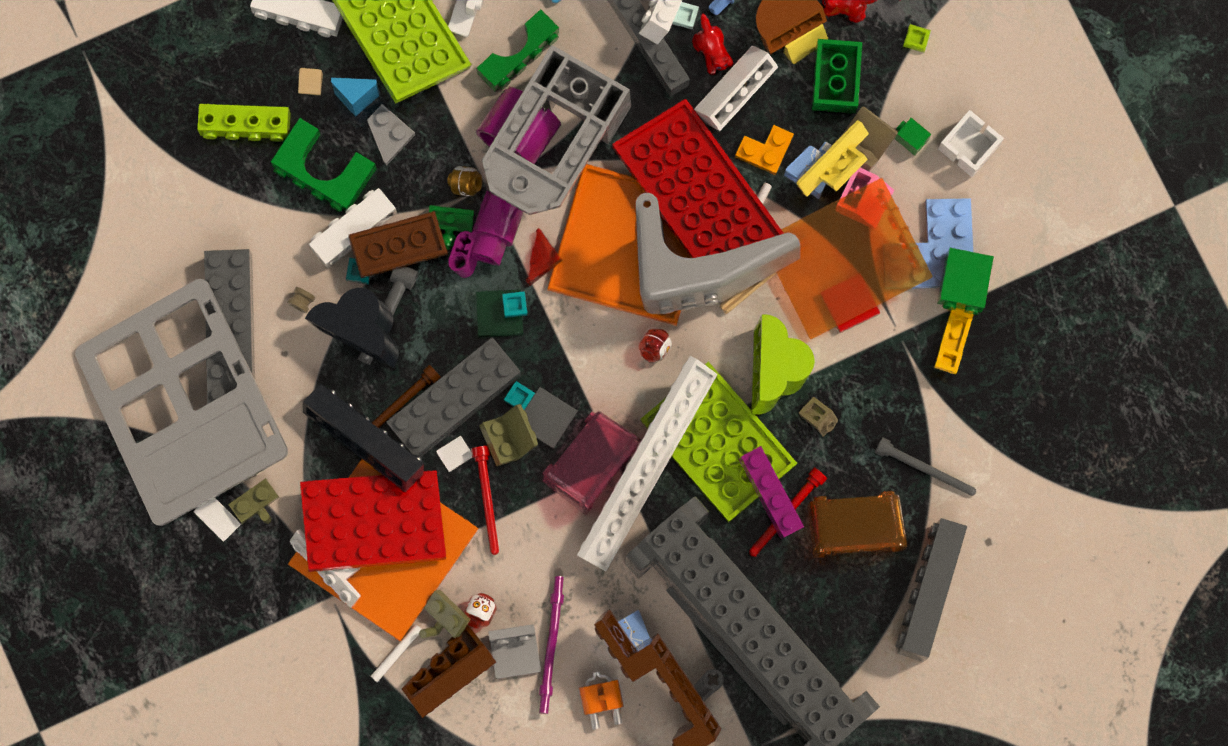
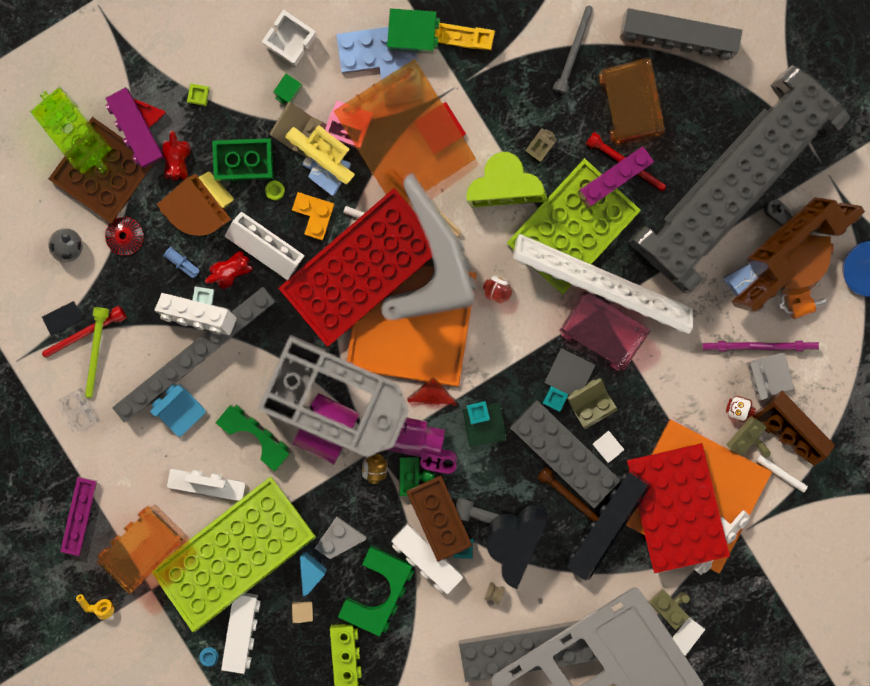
camera: 95 degrees left, 10 degrees up
red piece [471,446,499,555] -> none
none -> lime tile [265,181,285,200]
none -> dark orange brick [781,235,834,295]

